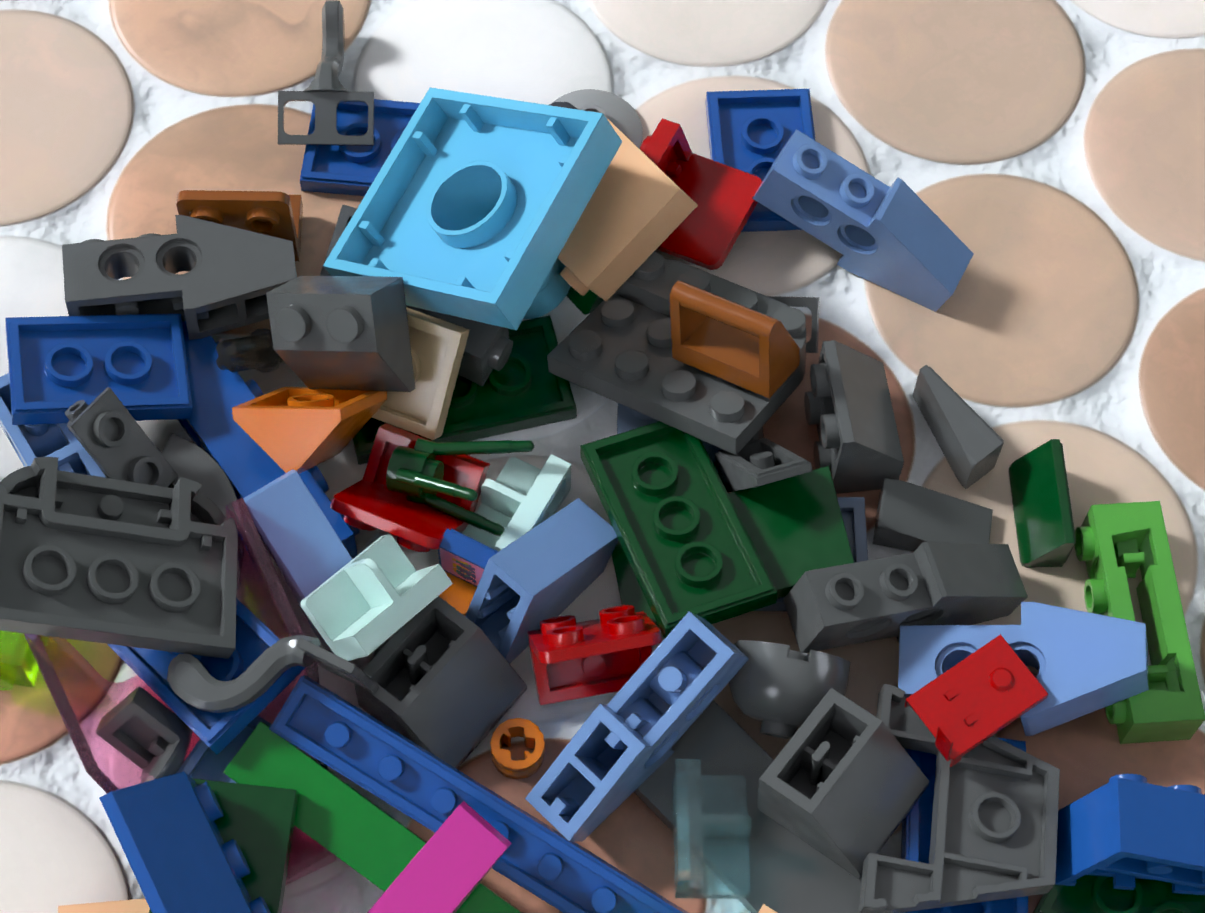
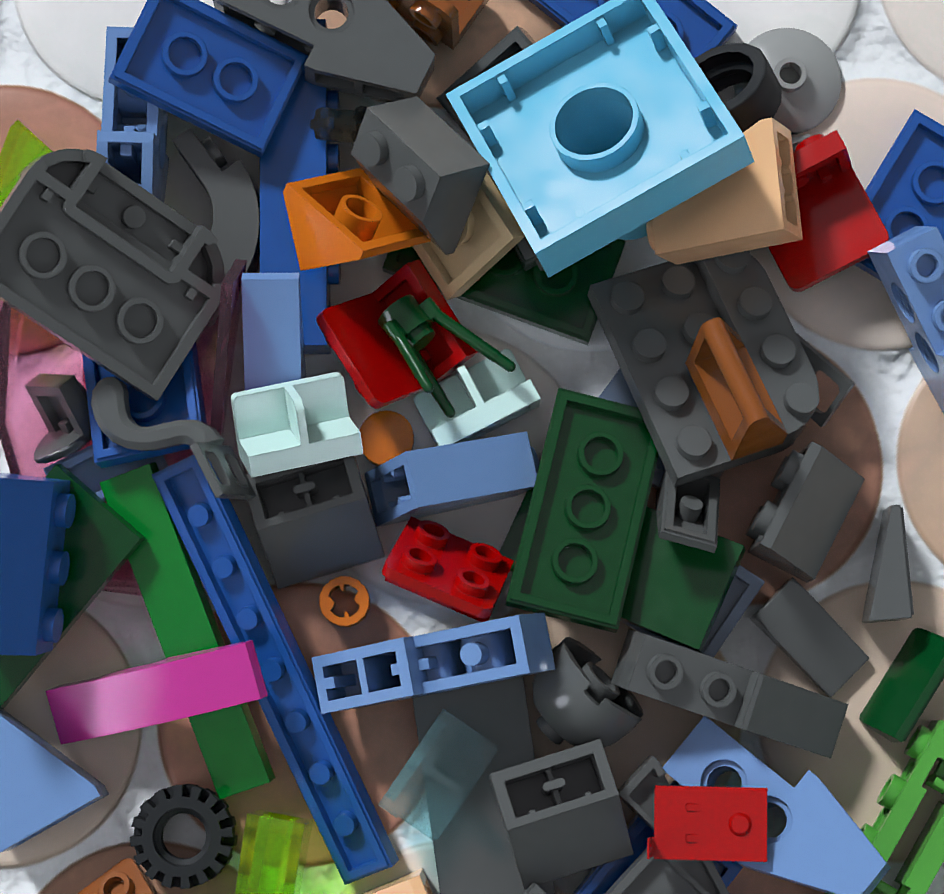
camera: 40 degrees right, 20 degrees up
dark grey hinge [65,387,178,487] -> none
blue tile [438,528,498,587] -> none

